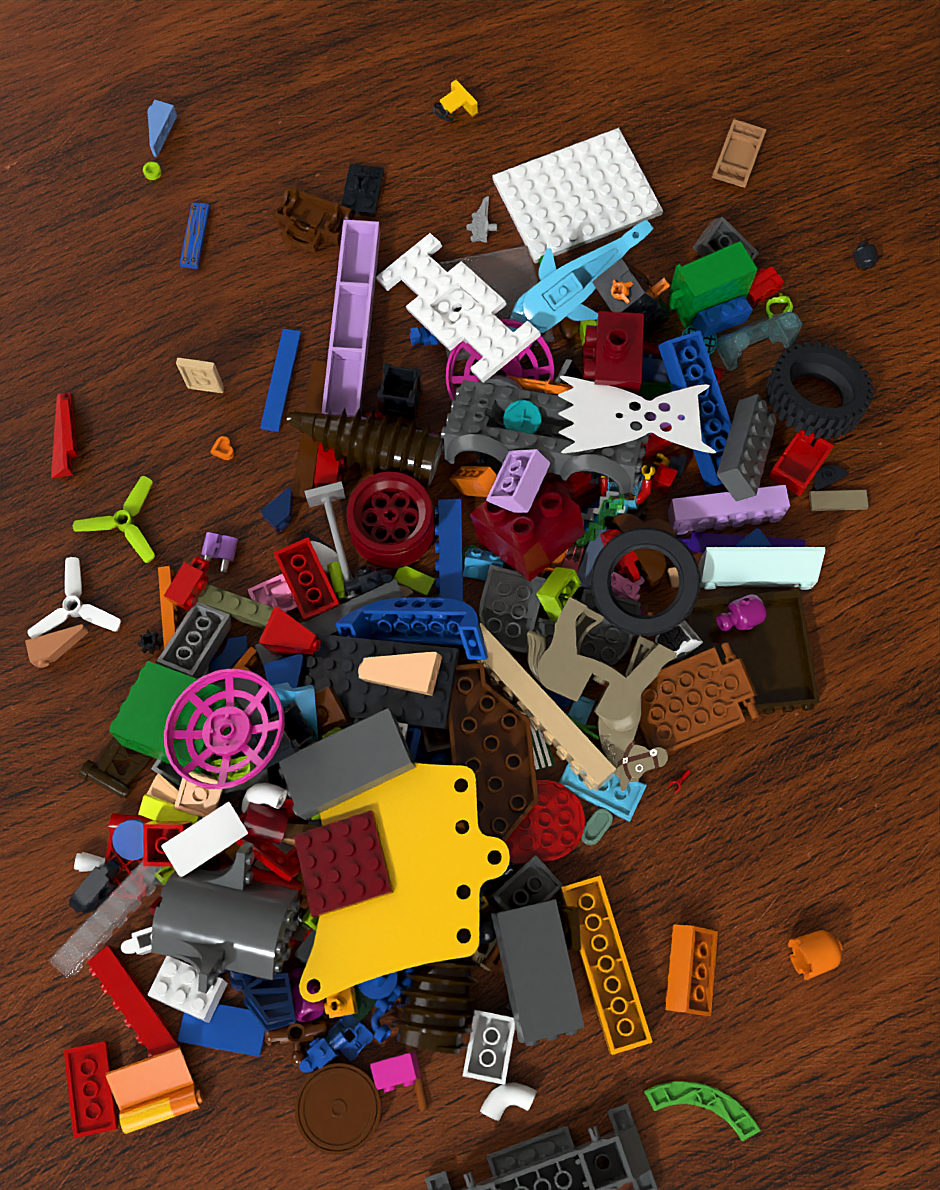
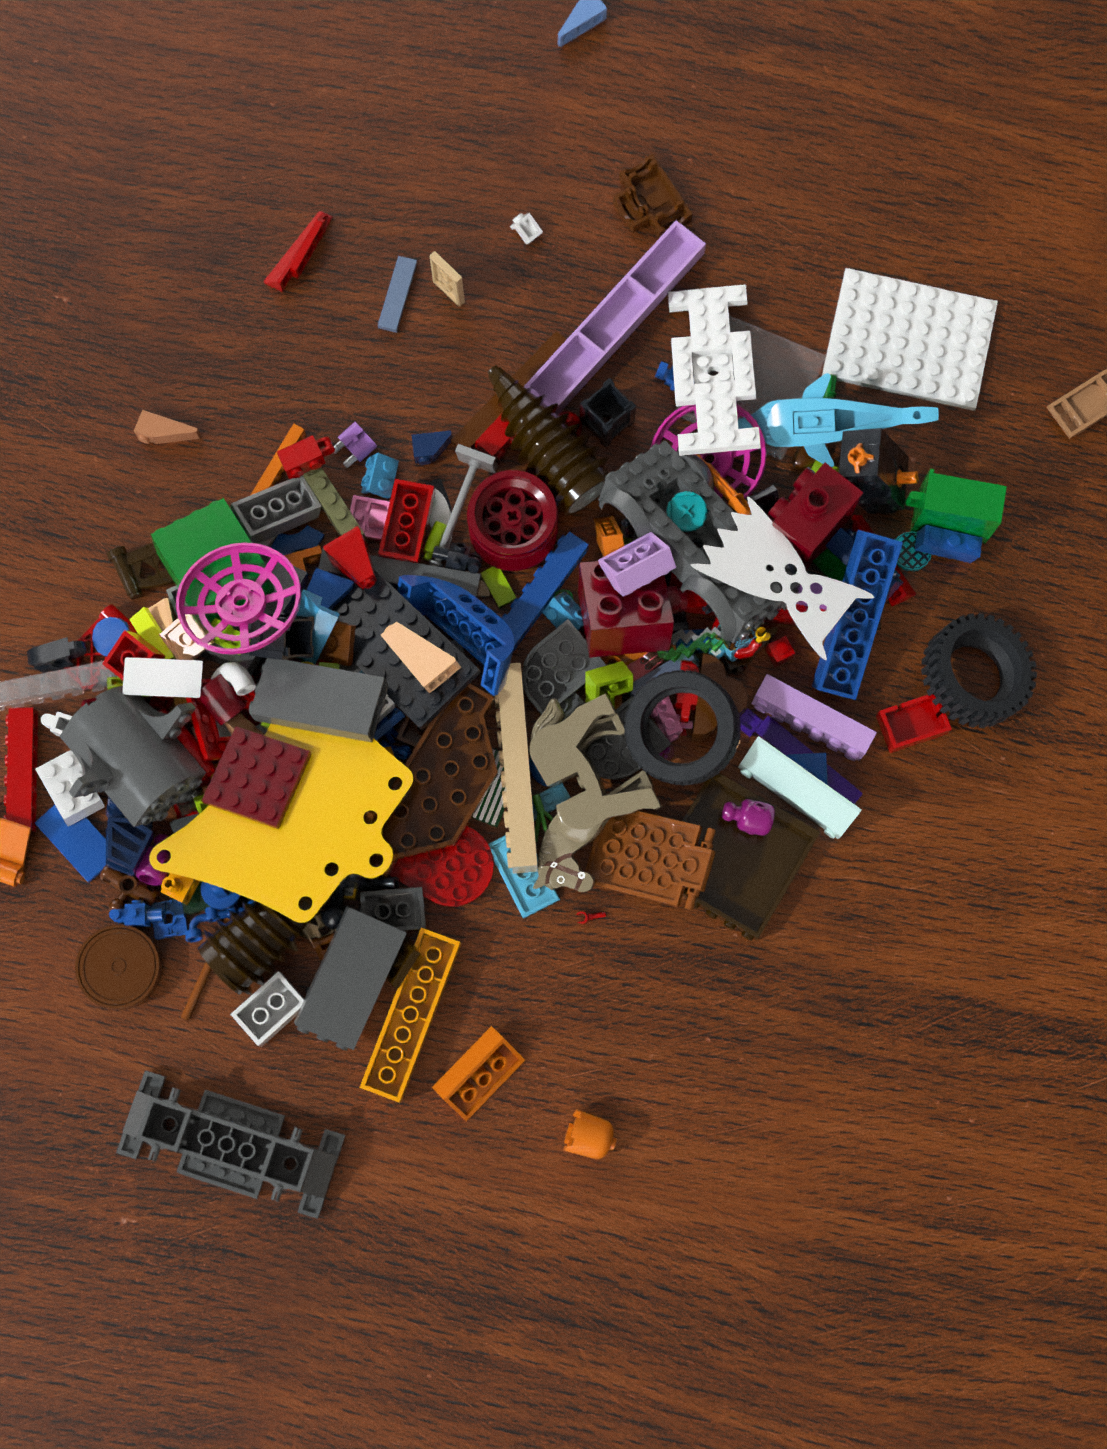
camera: 35 degrees right, 5 degrees up
white piece [28,557,121,639] -> none
lime piece [73,476,155,563] -> none
white cone [74,852,105,872] -> none
black gear [137,630,163,655] -> none
lime tile [143,162,161,180] -> none
blue tile [180,202,210,269] -> none
orange tile [210,436,234,460] -> none
blue tile [260,329,301,432] -> none
black plate [341,164,384,217] -> none
dark pink brick [370,1051,422,1093] -> none
yellow piece [432,80,478,121] -> none
light grey piece [466,196,497,243] -> none
white cylinder [480,1082,537,1121] -> none
sand green tile [581,808,613,846] -> none
bright green tile [644,1081,761,1141] -> none
black piece [654,453,687,479] -> none
torso [655,620,703,661] -> none
dark grey slope [692,217,759,261] -> none
clear light blue windscreen [716,312,803,371] -> none
dark grey brick [717,394,776,502] -> none
red brick [746,266,784,307] -> none
lime piece [766,293,793,319] -> none
dark tan tile [809,490,868,511] -> none
black plate [813,465,848,491] -> none
none -> dark azure bracket [361,453,399,499]
none -> sand blue tile [378,256,417,333]
none -> white bracket [510,213,543,244]

